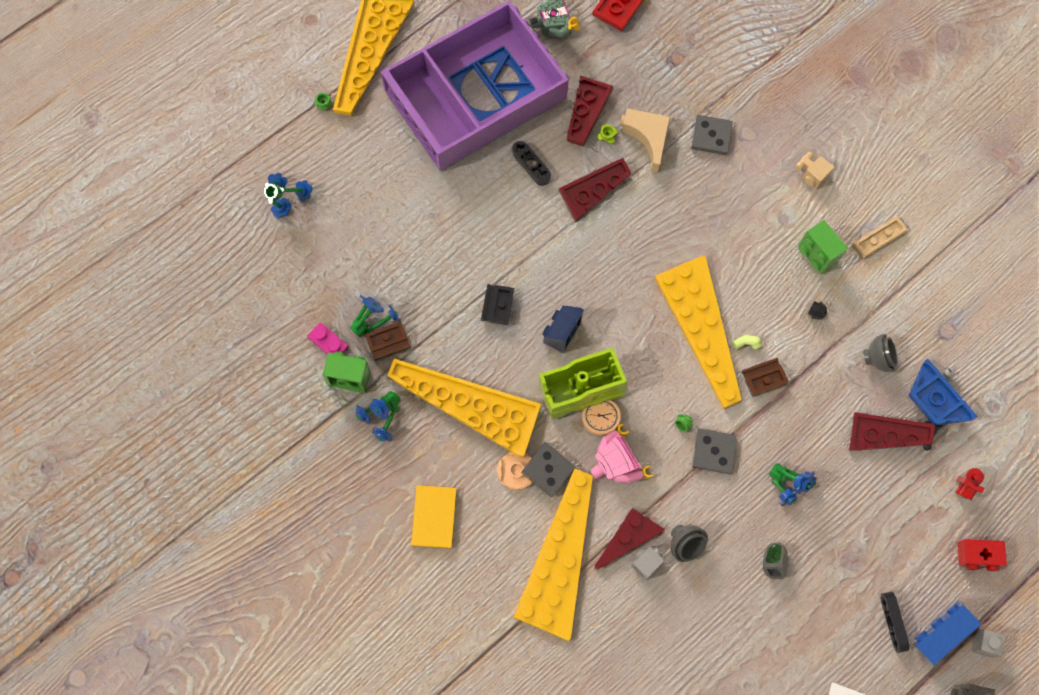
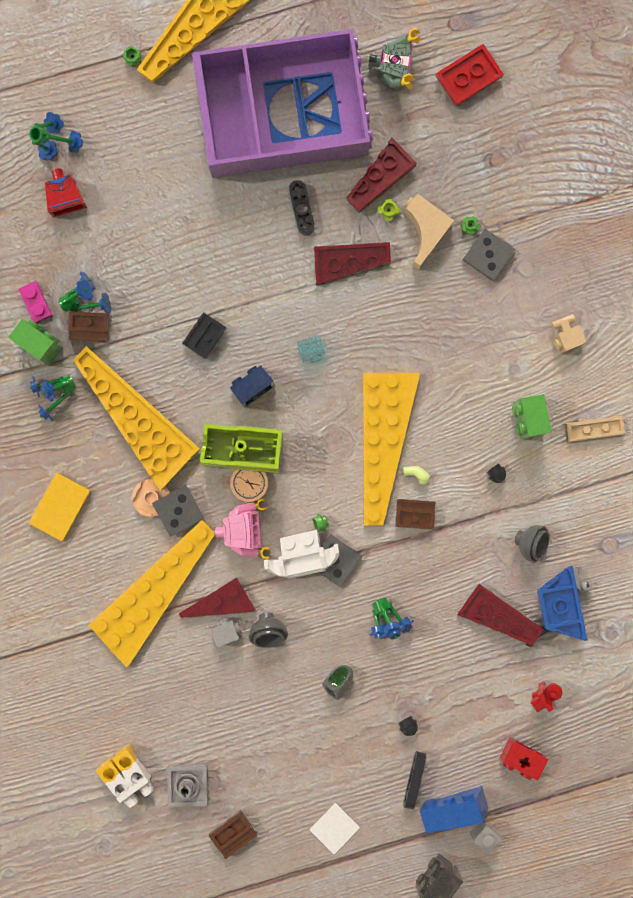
camera: 20 degrees right, 15 degrees up
none -> red torso [45,168,87,218]
none -> white plate [264,530,339,579]
none -> clear light blue brick [297,335,327,363]
none -> black plate [398,715,418,736]
none -> bright green plate [461,216,480,235]

